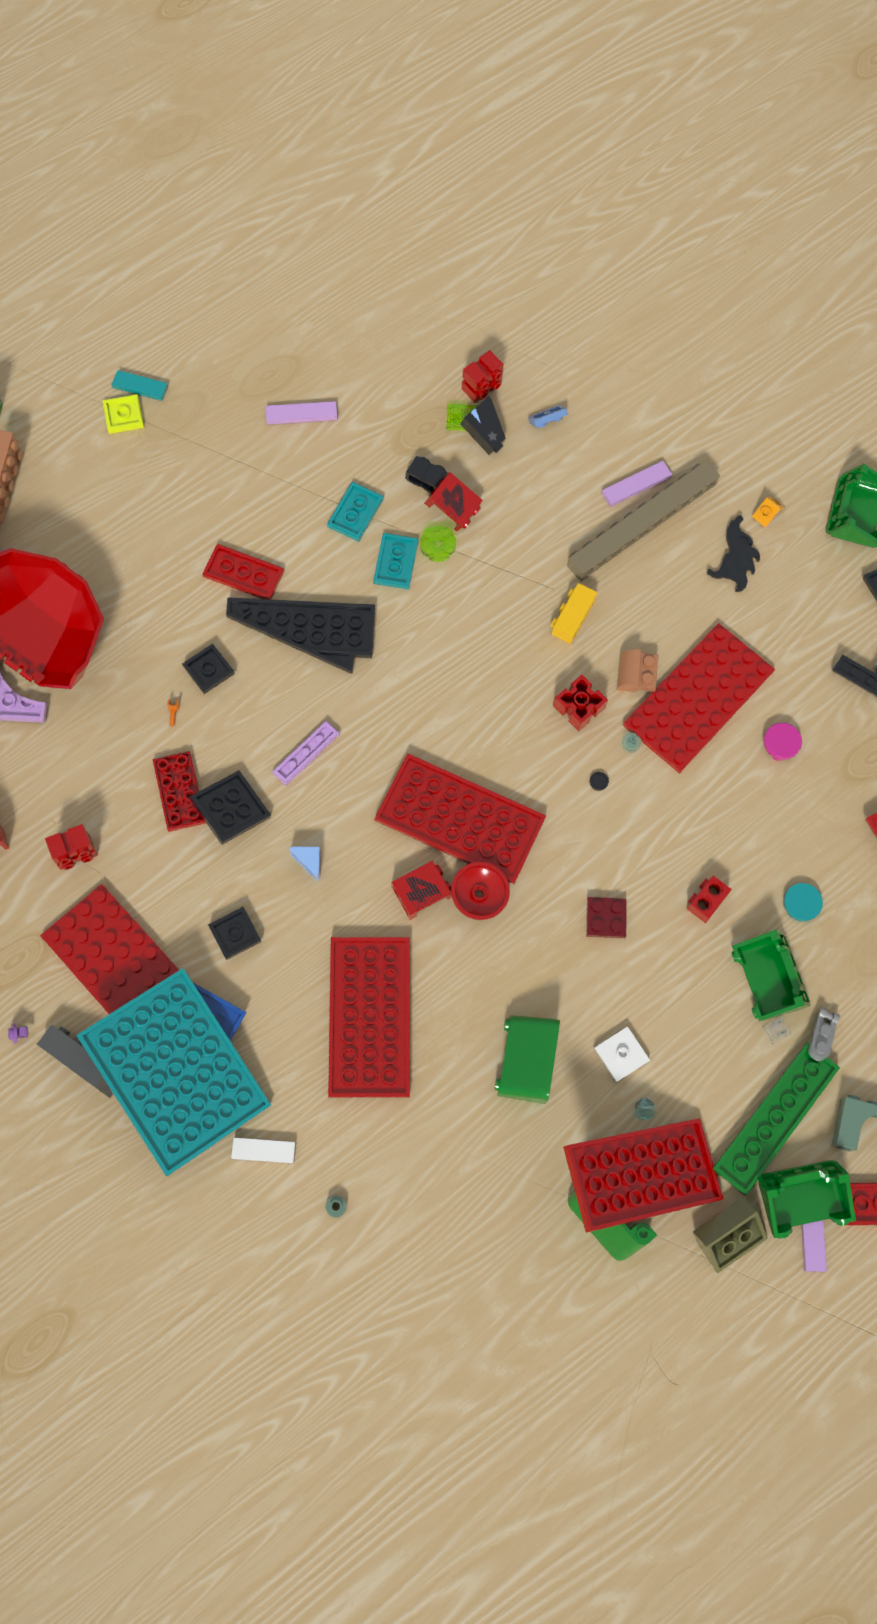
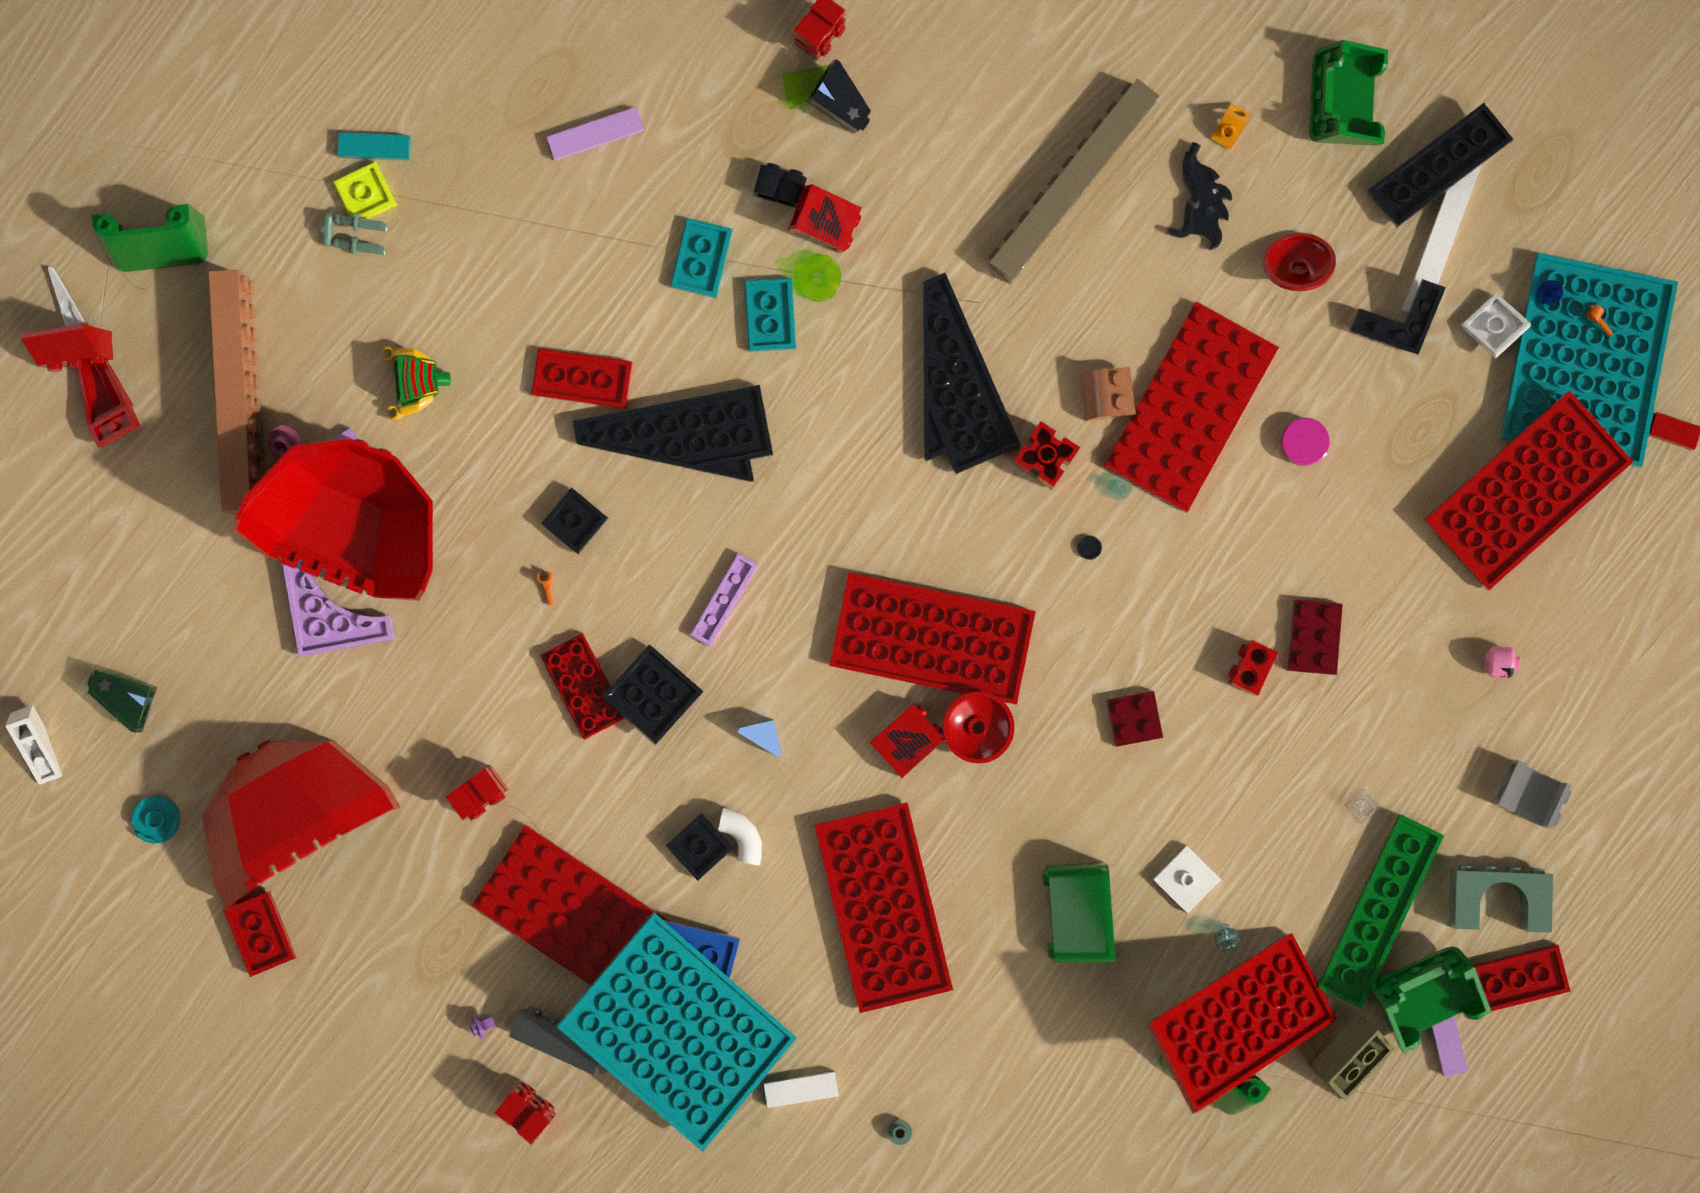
camera: 10 degrees left, 15 degrees up
medium blue plate [528,405,568,428] -> none
yellow brick [551,583,598,644] -> none
lavender tile [602,461,672,507] -> none
green windscreen [731,929,811,1021] -> none
teal tile [783,883,823,922] -> none
light grey plate [808,1007,840,1061] -> none
none -> sand green piece [321,213,387,255]
none -> torso [383,347,451,420]
none -> red brick [494,1082,556,1145]
none -> white cylinder [718,808,762,865]
none -> black wing [923,273,1021,475]
none -> red dish [1263,233,1336,291]
none -> dark red plate [1288,599,1343,675]

